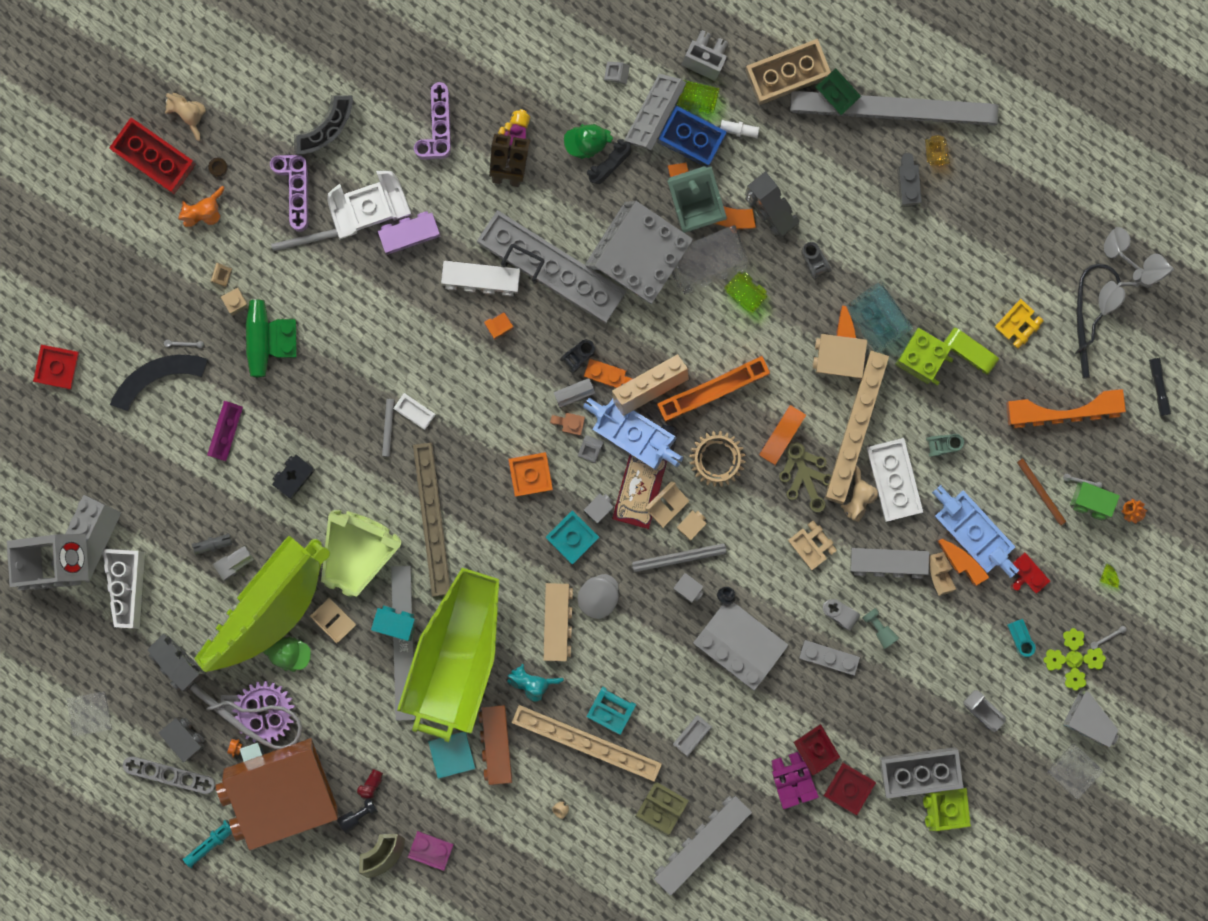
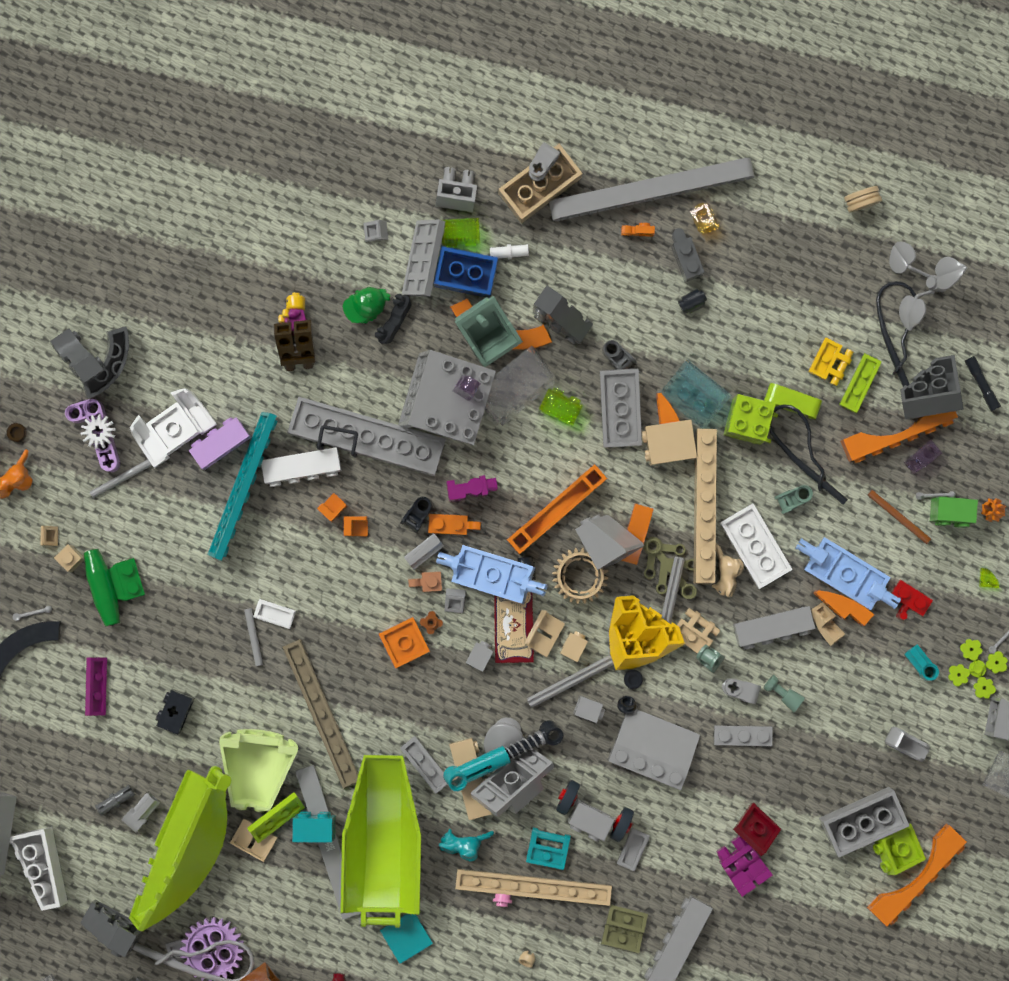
camera: 25 degrees left, 0 degrees up
bright green hair [263,637,311,672] -> none
lavender beam [414,82,451,159] -> none
dark orange brick [478,705,512,785] -> none
teal plate [545,510,600,565] -> none
tan brick [612,354,689,416] -> none
dark green plate [815,68,862,115] -> none
dark red plate [823,762,876,815] -> none
none -> dark grey brick [50,328,104,383]
none -> white gear [81,414,116,449]
none -> teal plate [207,412,277,561]
none -> lime plate [247,792,305,843]
none -> orange panel [344,516,368,536]
none -> light grey plate [400,736,448,794]
none -> dark orange plate [420,611,443,634]
none -> piece [443,720,564,792]
none -> magenta hips [446,475,498,502]
none -> clear purple leg [453,375,481,401]
none -> light grey brick [471,748,554,817]
none -> bright pink plate [493,894,512,907]
none -> light grey piece [529,142,561,181]
none -> brick [556,780,634,842]
none -> light grey slope [575,514,644,570]
none -> light grey plate [600,368,642,447]
none -> yellow brick [609,596,685,670]
none -> orange plate [621,223,655,237]
none -> black plate [624,670,643,689]
none -> light grey axle [661,557,685,624]
none -> black brick [678,289,707,315]
none -> sand green piece [696,645,725,673]
none -> black piece [769,404,848,505]
none -> lime plate [839,353,882,413]
none -> tan head [844,186,882,213]
none -> orange arch [867,824,967,926]
none -> dark grey brick [900,355,964,419]
none -> clear purple leg [903,440,942,474]

